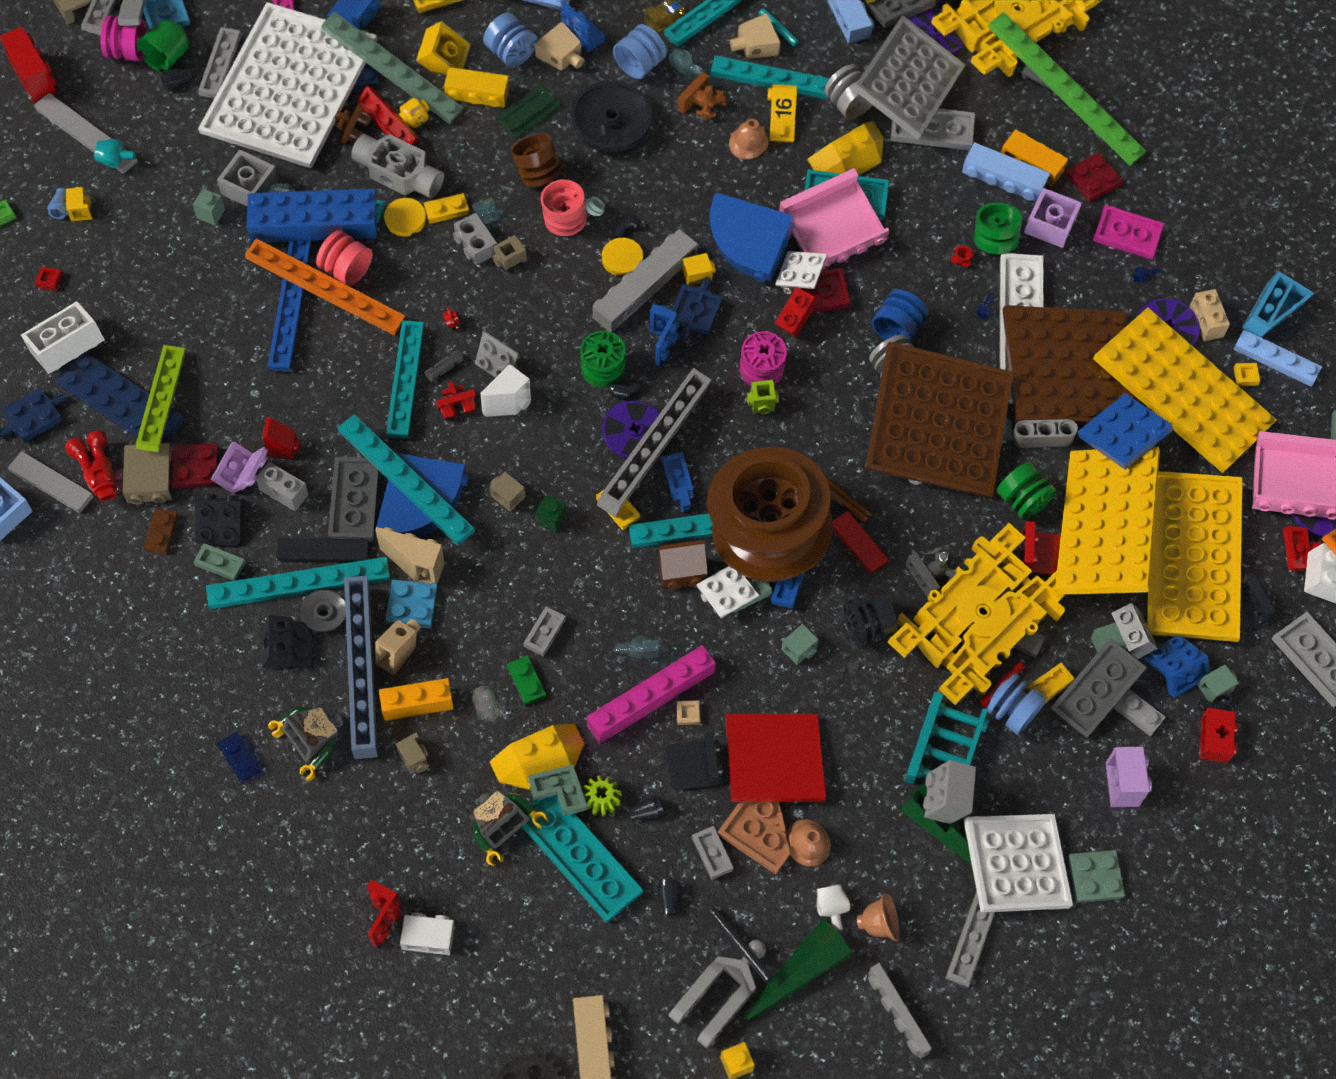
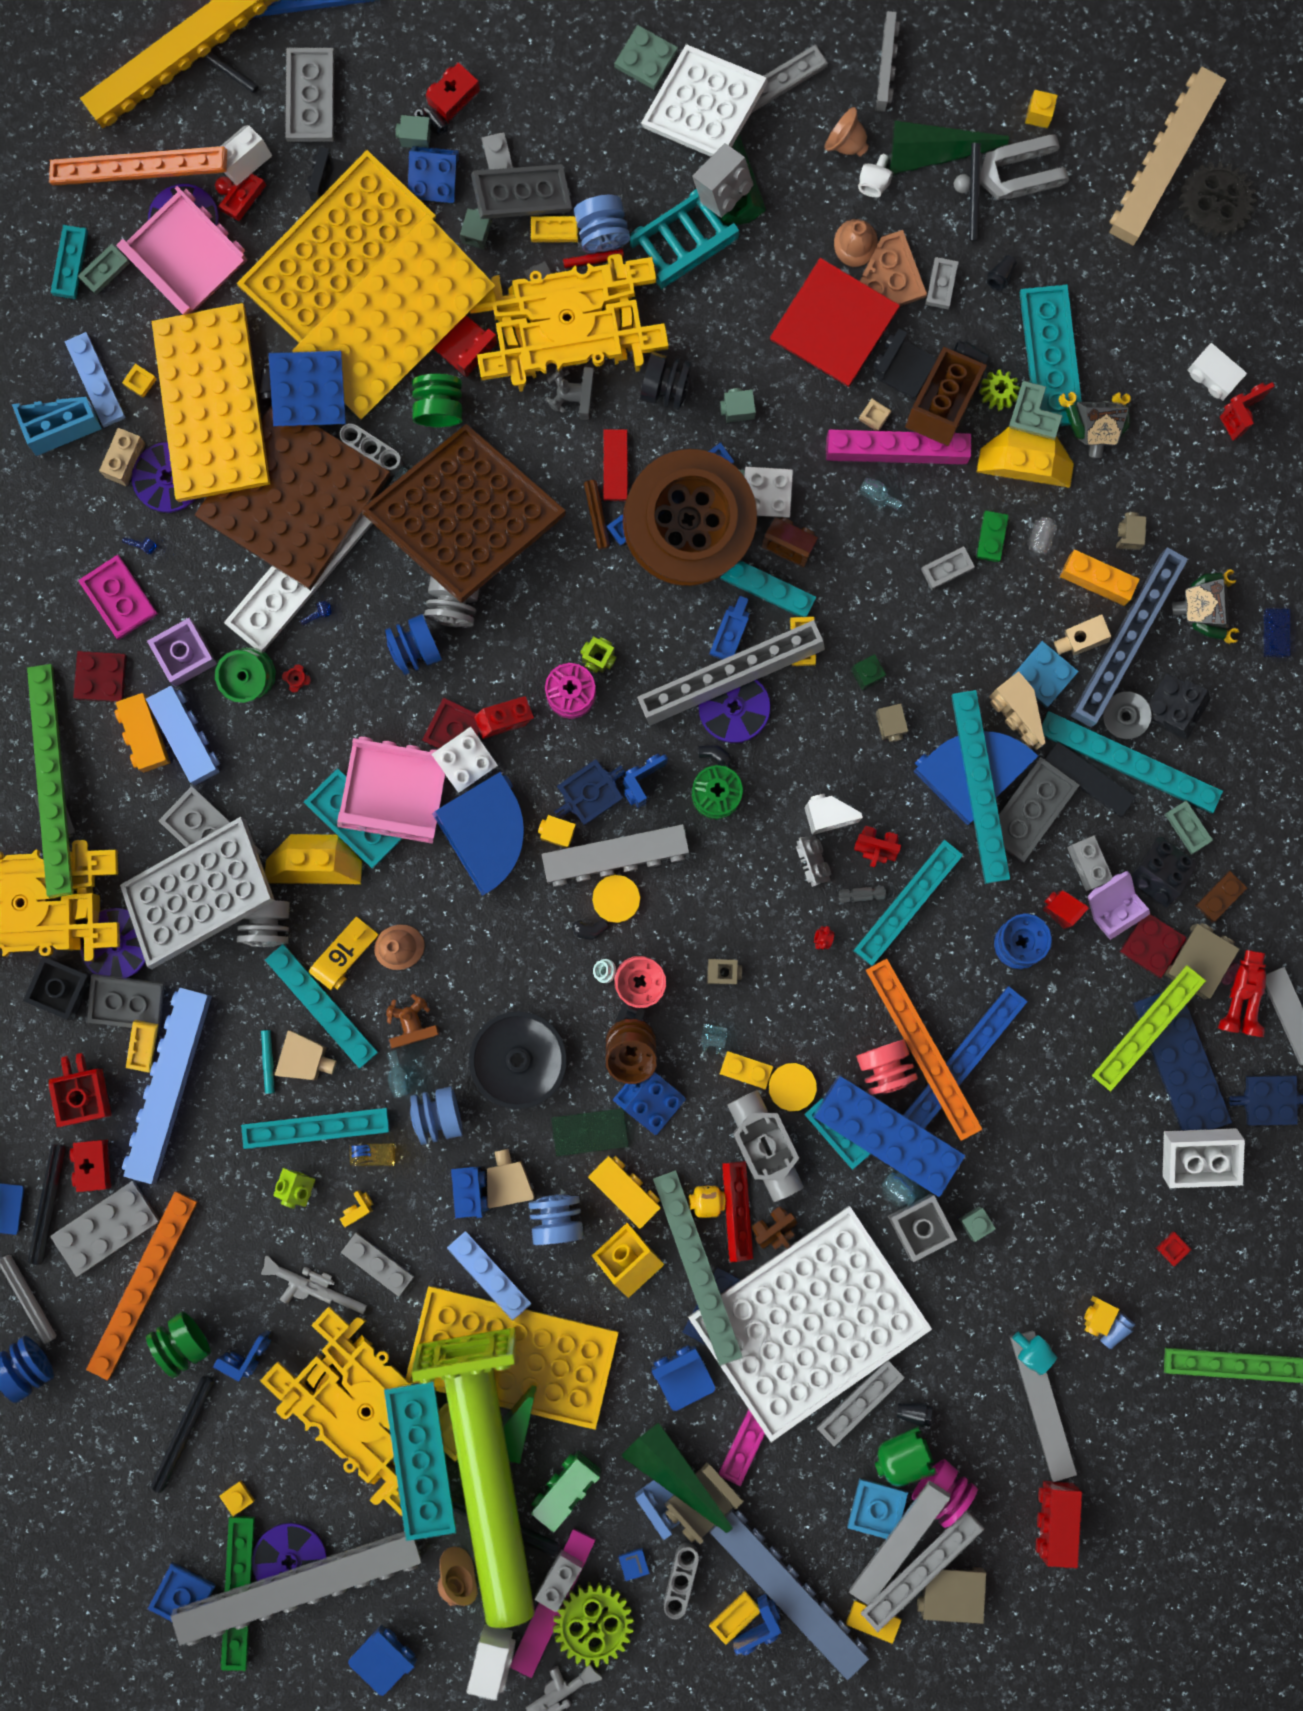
camera: 145 degrees left, 20 degrees up
light grey brick [453,213,497,265] -> none
lavender brick [1106,747,1152,807] -> none
light grey brick [1112,603,1158,659] -> none
none -> blue bracket [613,1072,686,1135]
none -> reddish brown brick [905,347,987,446]
none -> blue wheel [994,913,1052,969]

